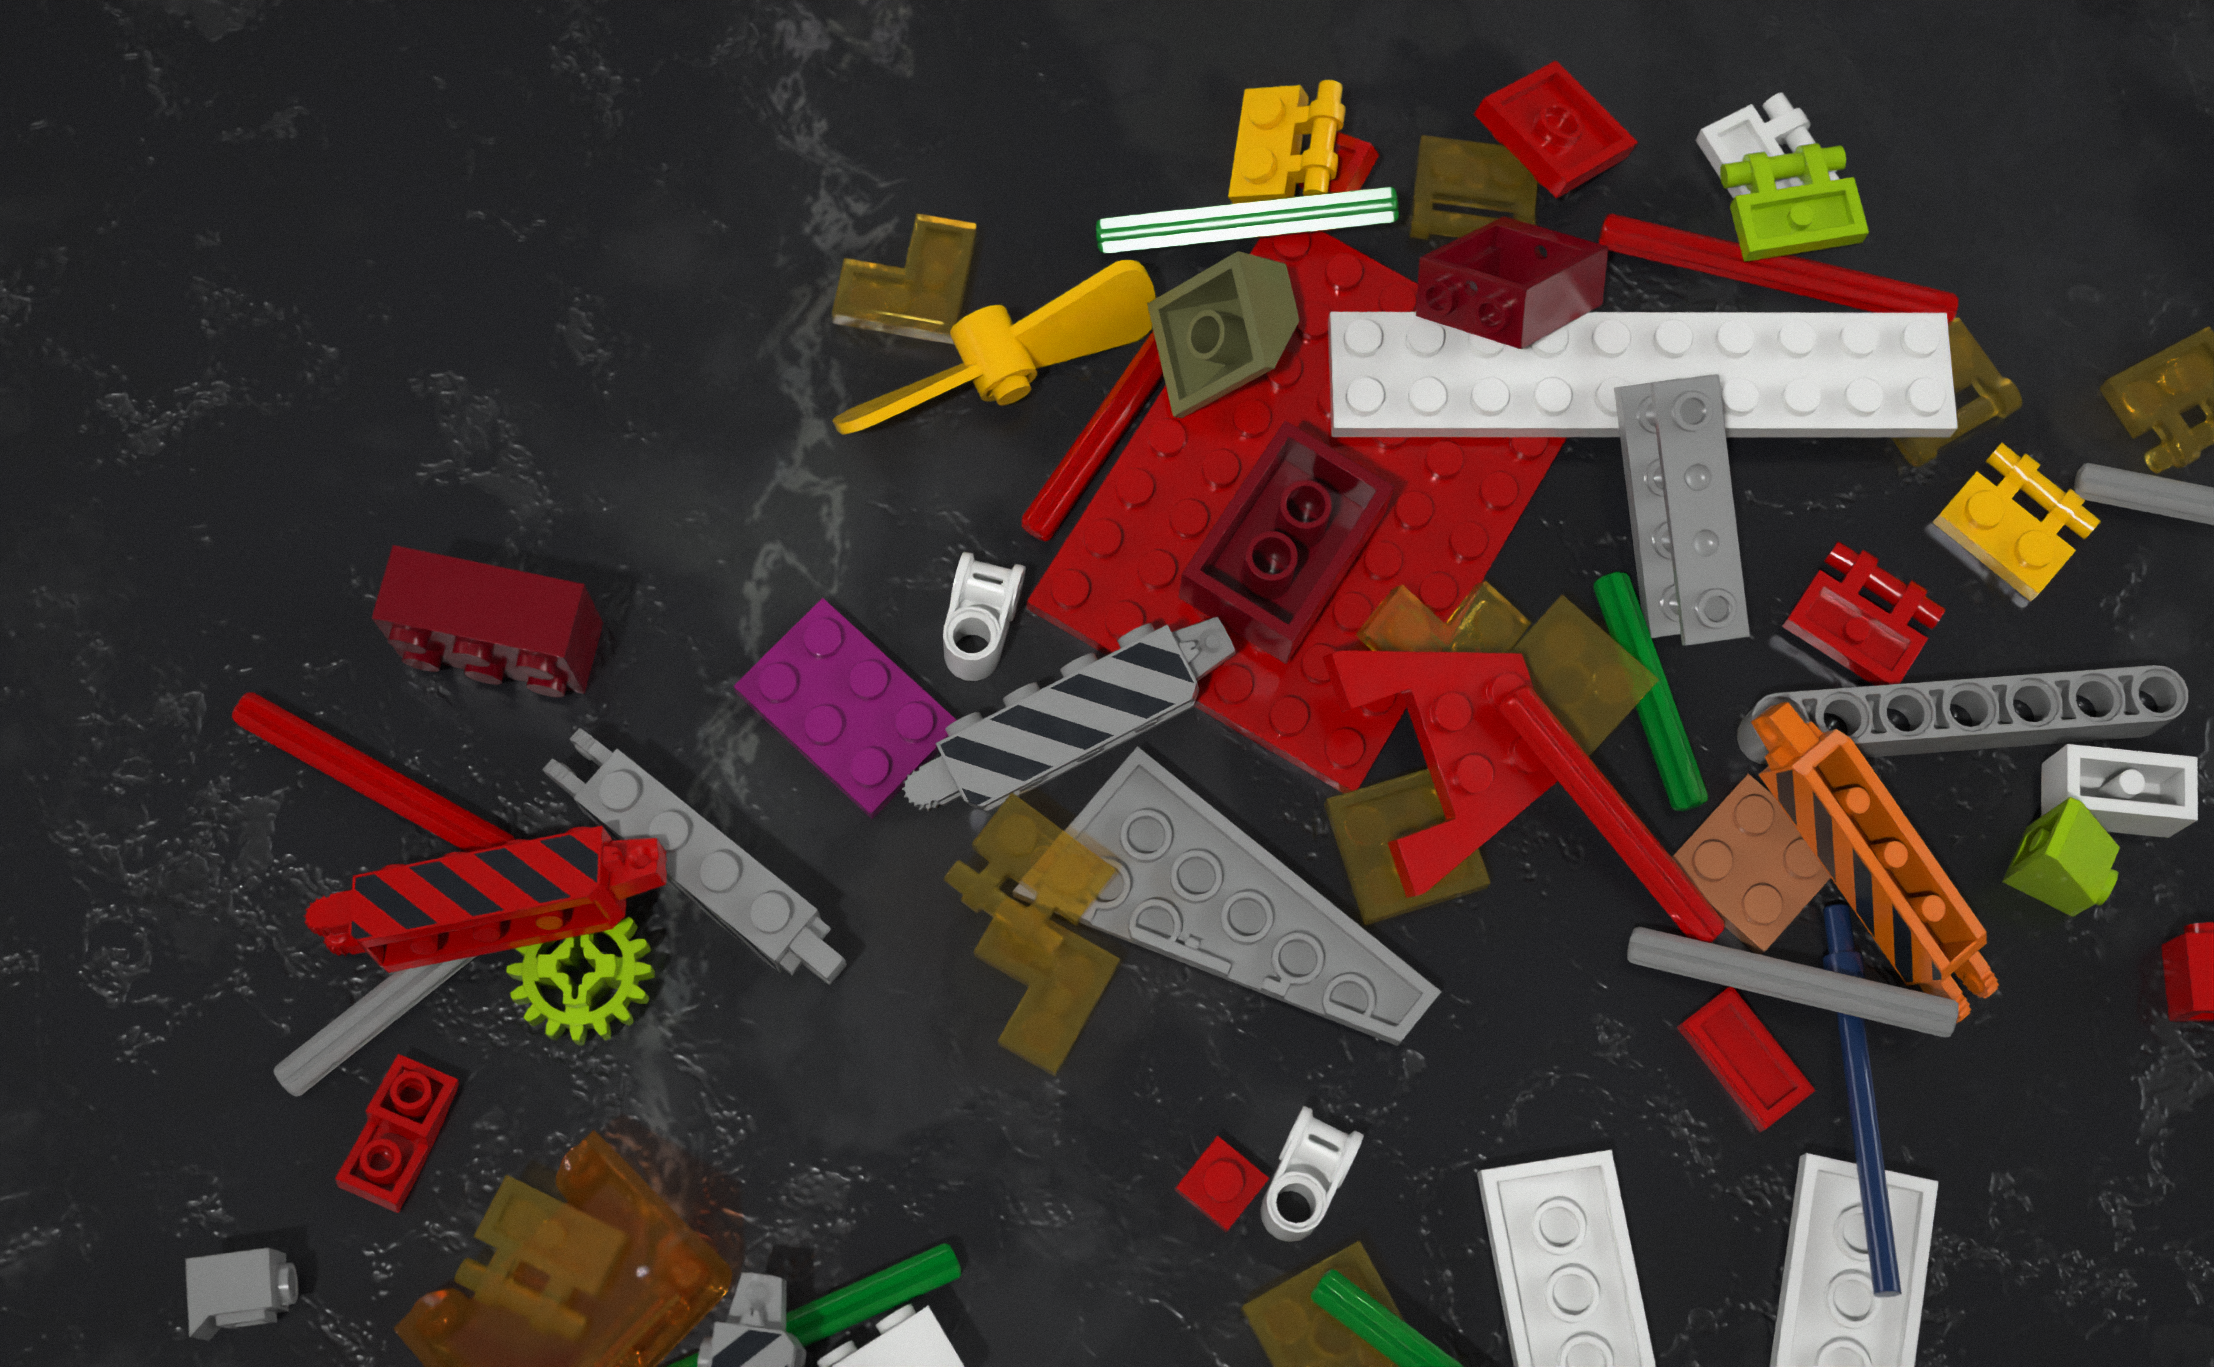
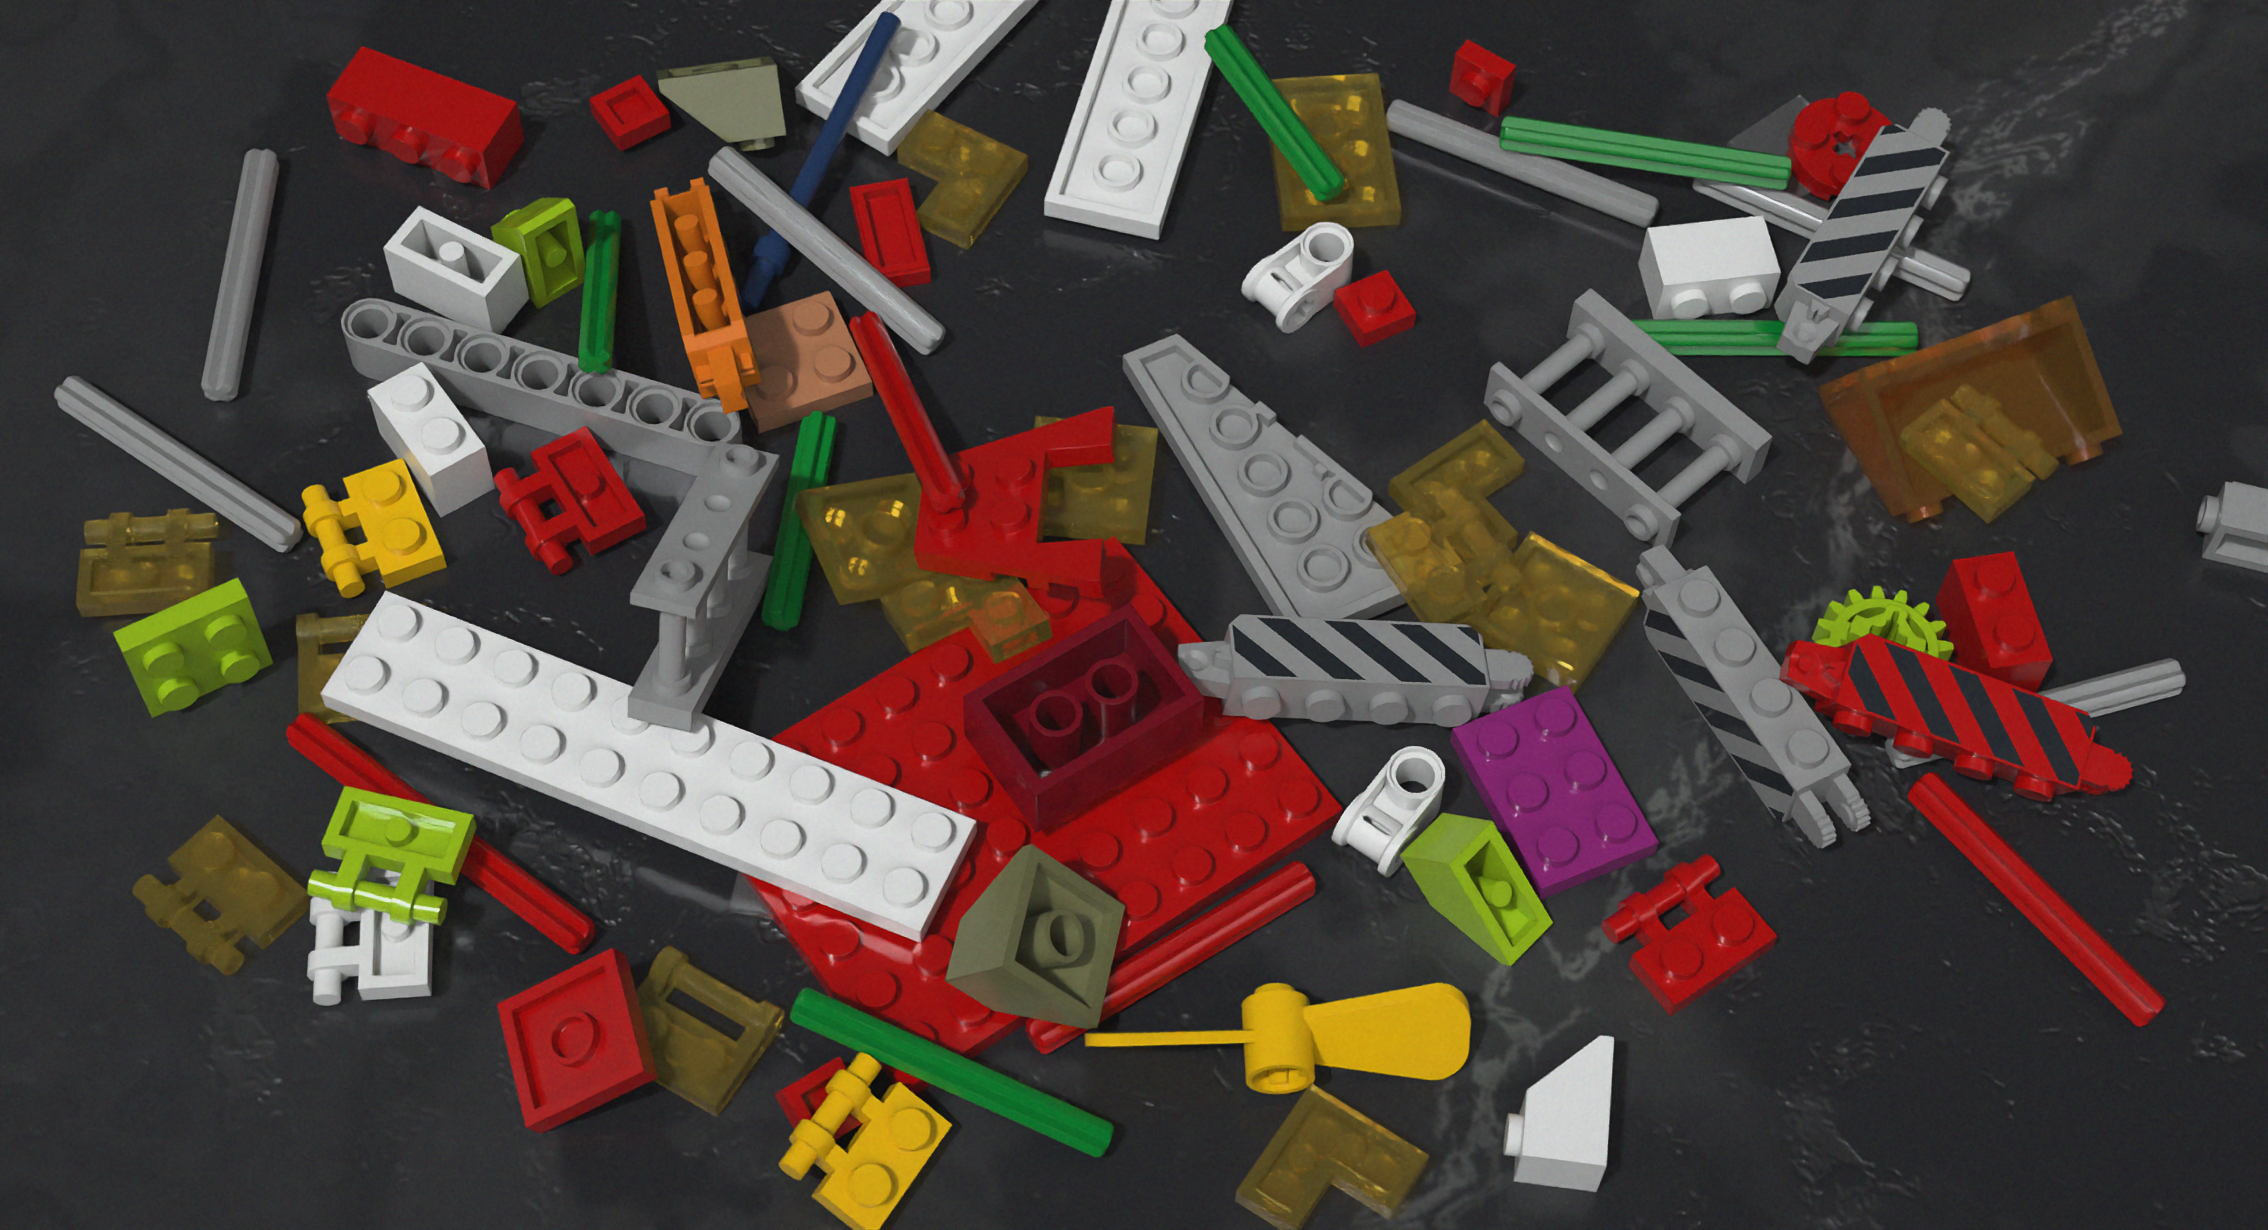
camera: 155 degrees left, 15 degrees down
red slope [335,1054,459,1213] -> none
dark red brick [372,545,603,697] -> none
dark red window [1416,216,1608,349] -> none
none -> lime plate [113,577,274,718]
none -> clear yellow plate [132,815,311,976]
none -> white brick [367,362,495,518]
none -> green axle [578,209,622,375]
none -> red plate [589,74,671,152]
none -> olive slope [656,56,786,151]
none -> clear yellow plate [897,109,1028,250]
none -> lime slope [1400,813,1553,966]
none -> clear yellow plate [1466,531,1640,695]
none -> light grey fence [1484,288,1773,550]
none -> white slope [1503,1035,1614,1192]
none -> red plate [1601,854,1778,1016]
none -> red brick [1935,551,2053,693]

